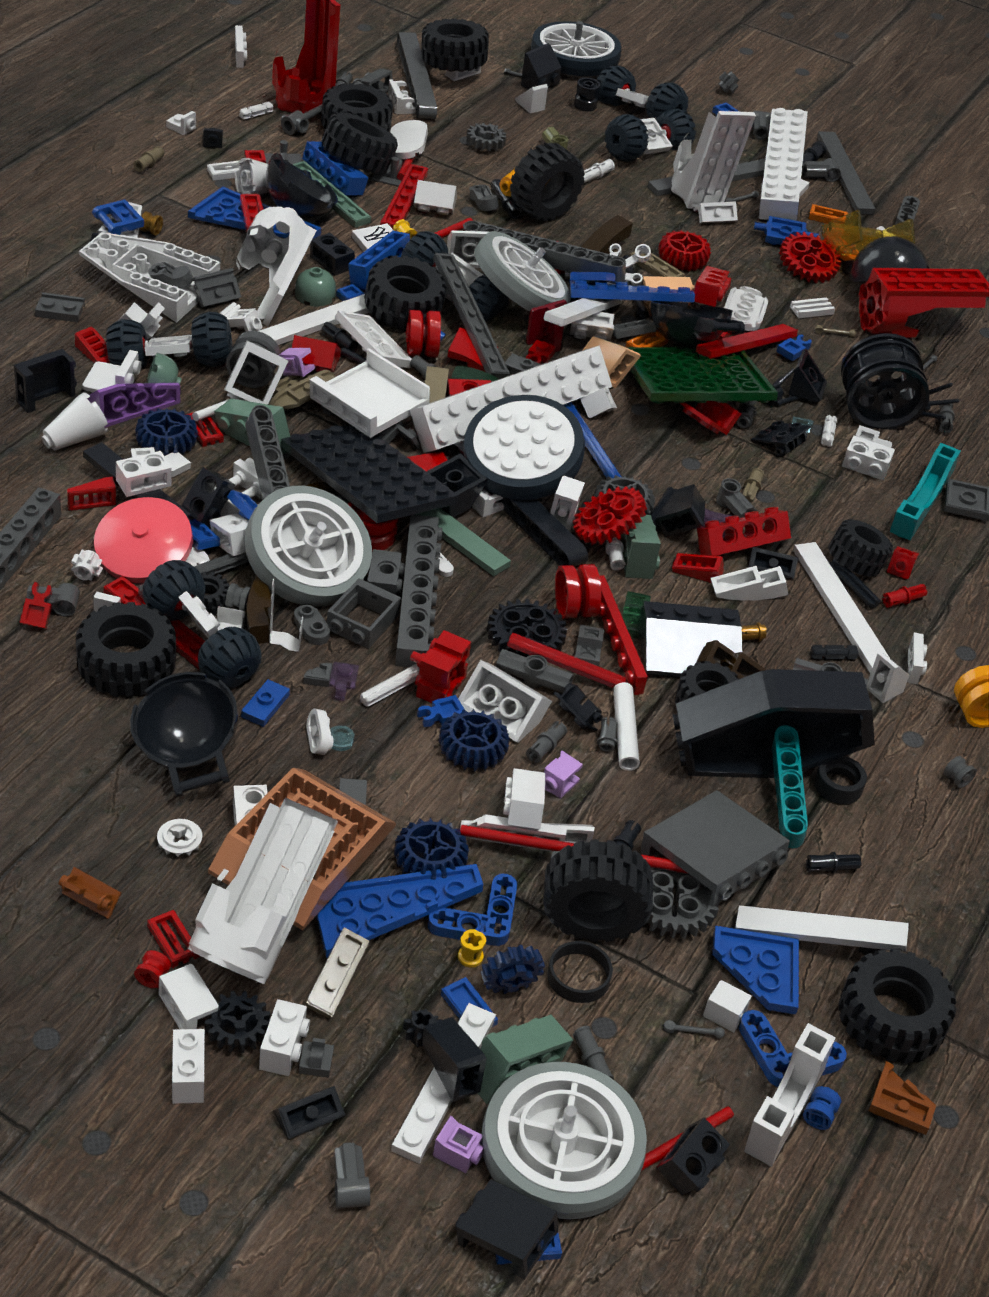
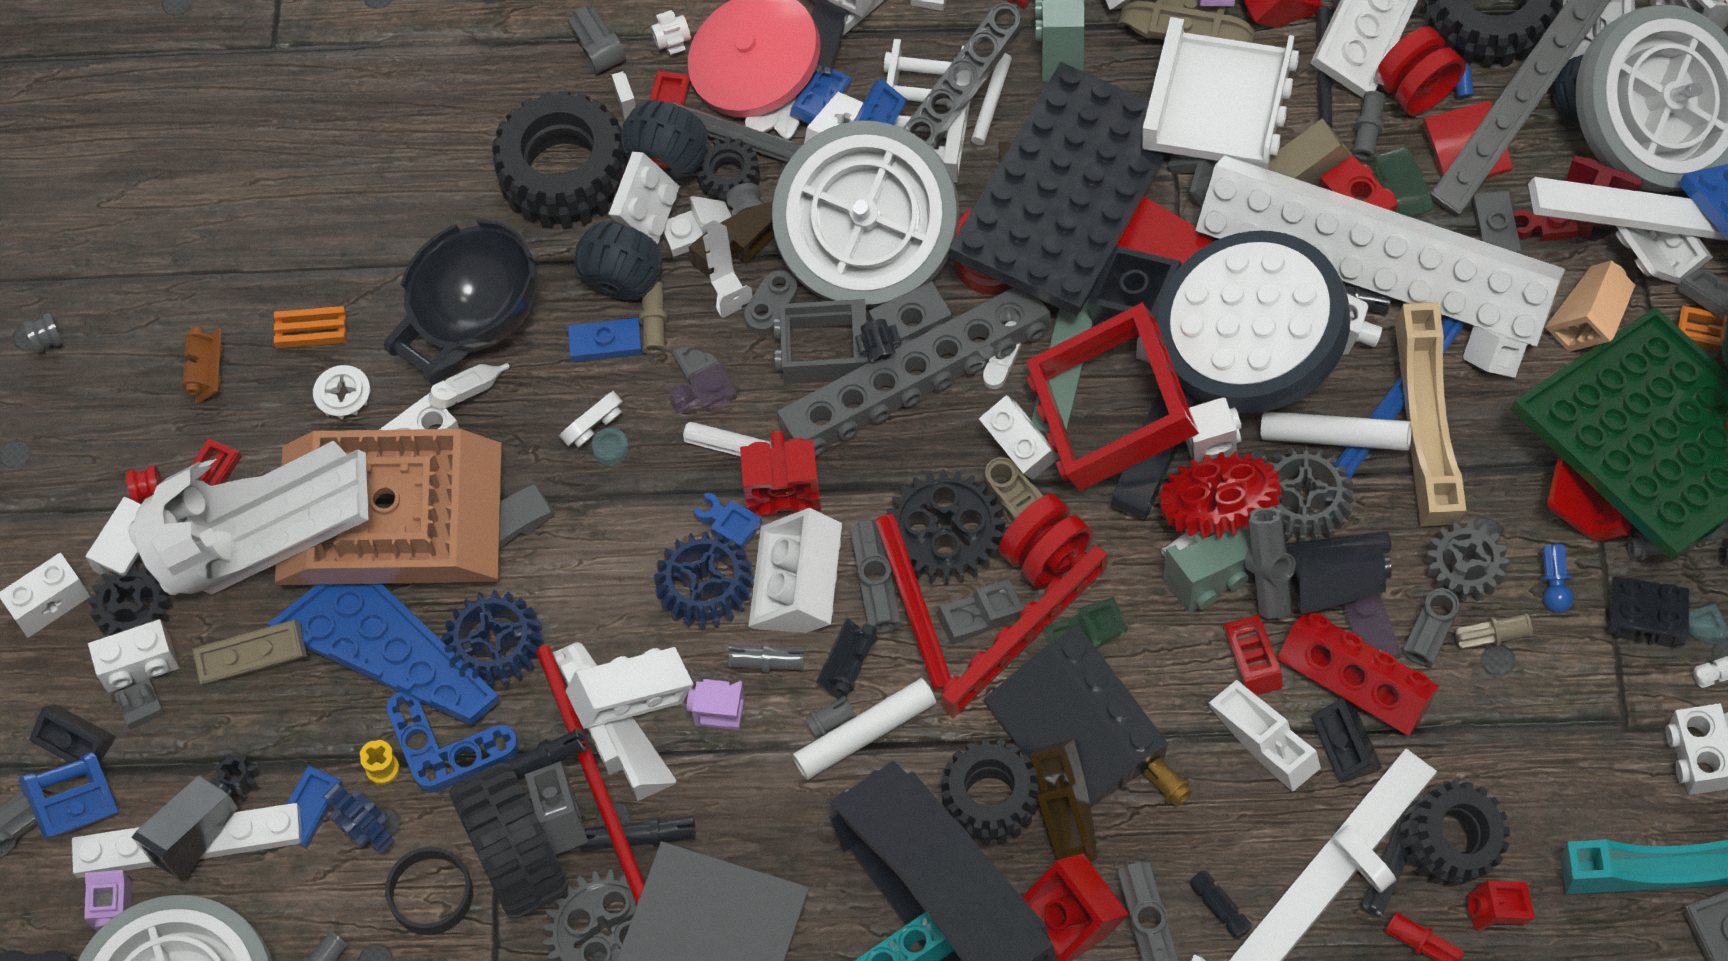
camera: 70 degrees right, 20 degrees up
red plate [20,582,53,630] -> none
black brick [181,467,235,525] -> none
sand green wedge [478,1015,573,1104] -> none
none -> blue plate [19,752,118,841]
none -> orange tile [273,306,346,349]
none -> white piece [428,363,509,409]
none -> black pin [504,728,588,780]
none -> dark tan pin [639,281,667,355]
none -> black gear [855,319,901,363]
none -> white brick [979,395,1060,480]
none -> dark tan piece [984,457,1043,525]
none -> red window [1026,302,1199,491]
none -> dark grey piece [1245,507,1296,619]
none -> white piece [1261,411,1412,451]
none -> white beam [1333,825,1396,893]
none -> tan arch [1394,303,1467,526]
none -> dark grey gear [1425,520,1509,601]
none -> blue axle [1541,544,1574,613]

